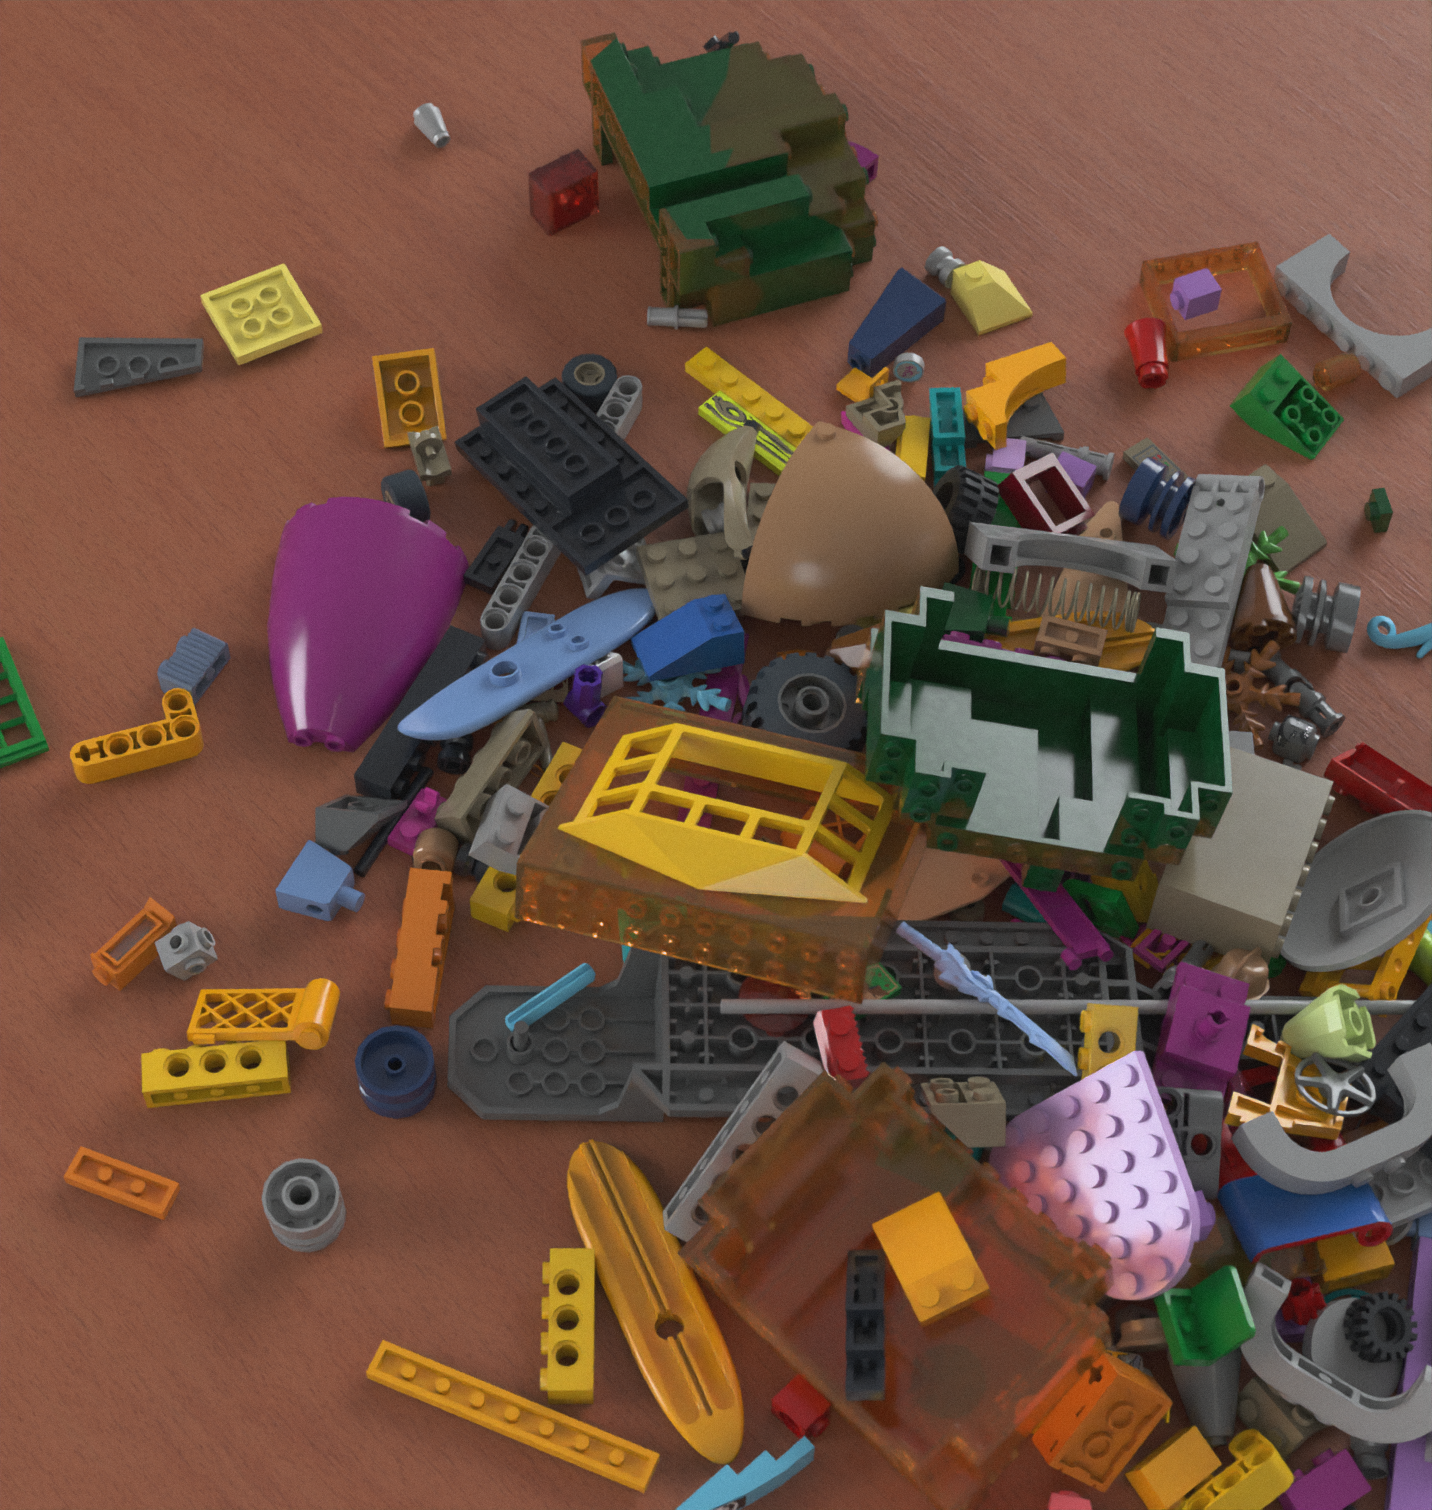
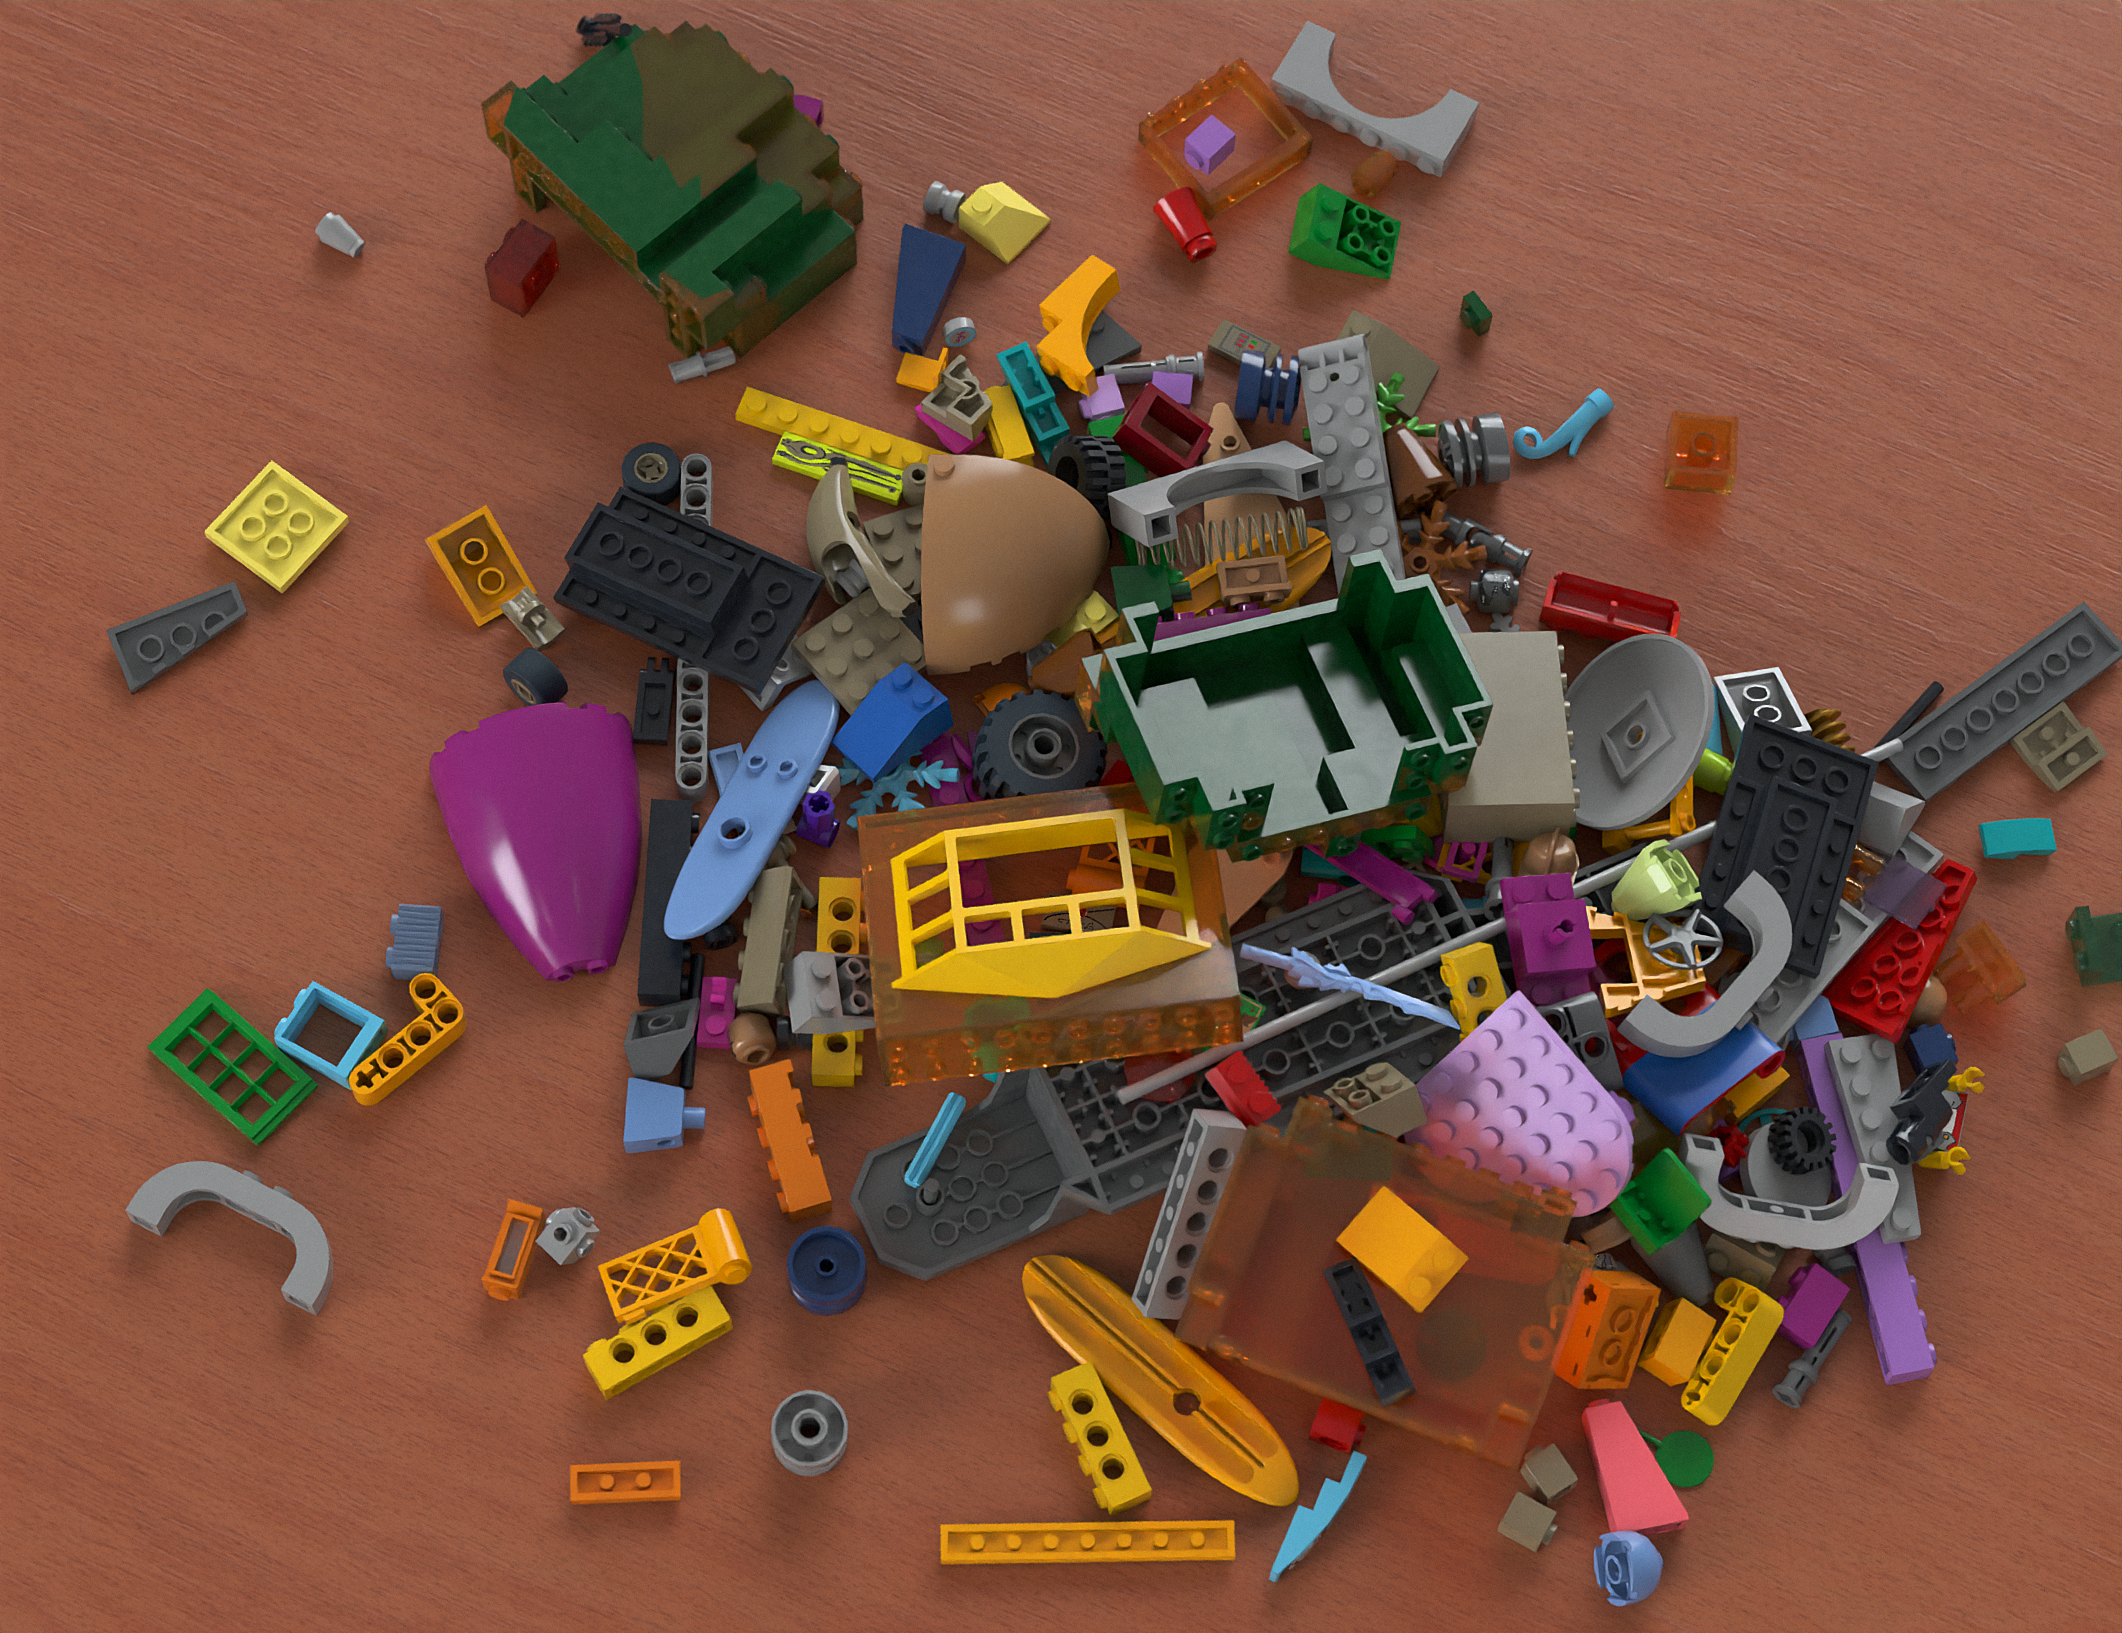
camera: 25 degrees left, 10 degrees up
none -> medium azure window [274,981,388,1090]

